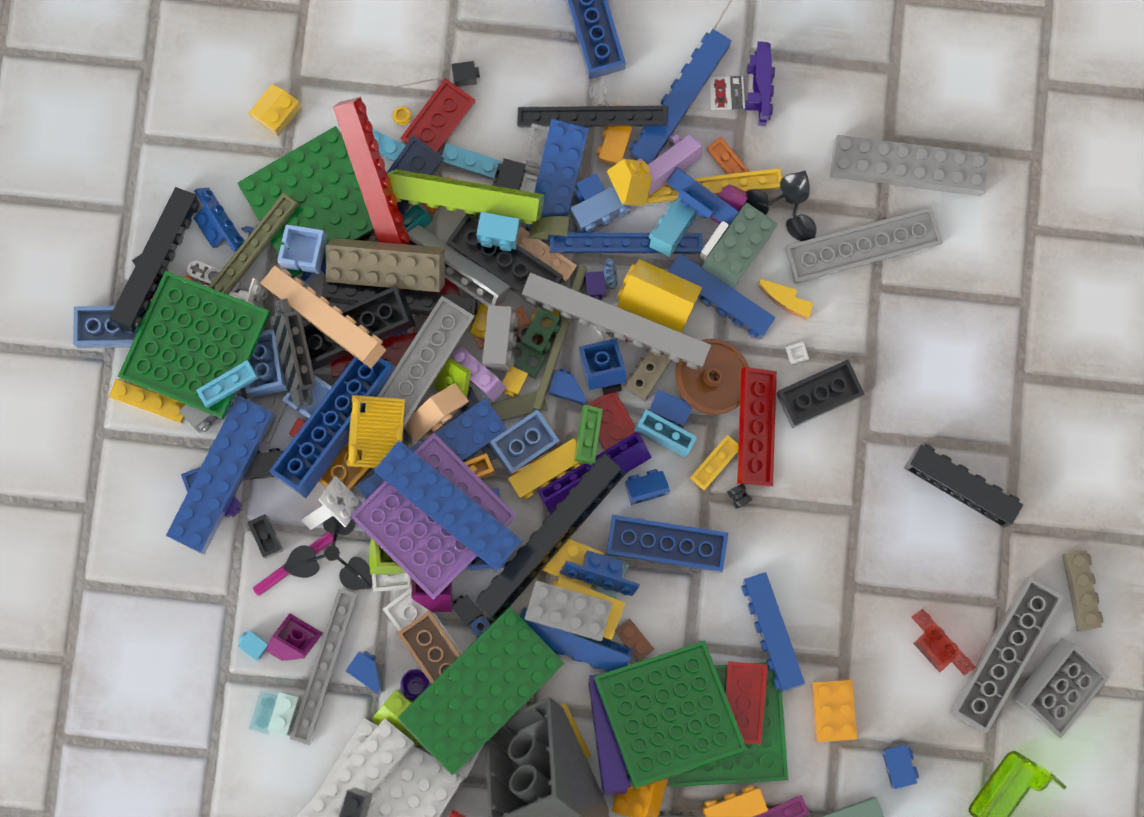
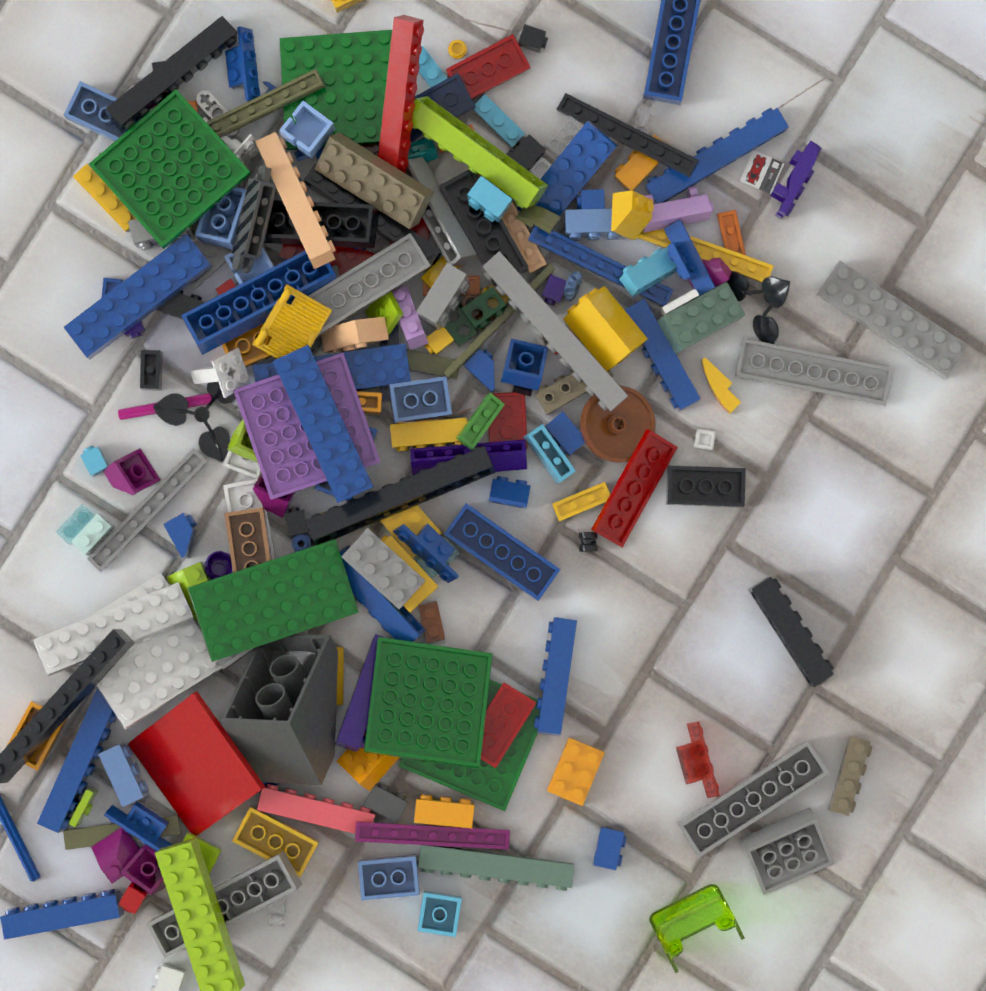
camera: 25 degrees right, 5 degrees up
medium azure plate [196,360,258,408] -> none

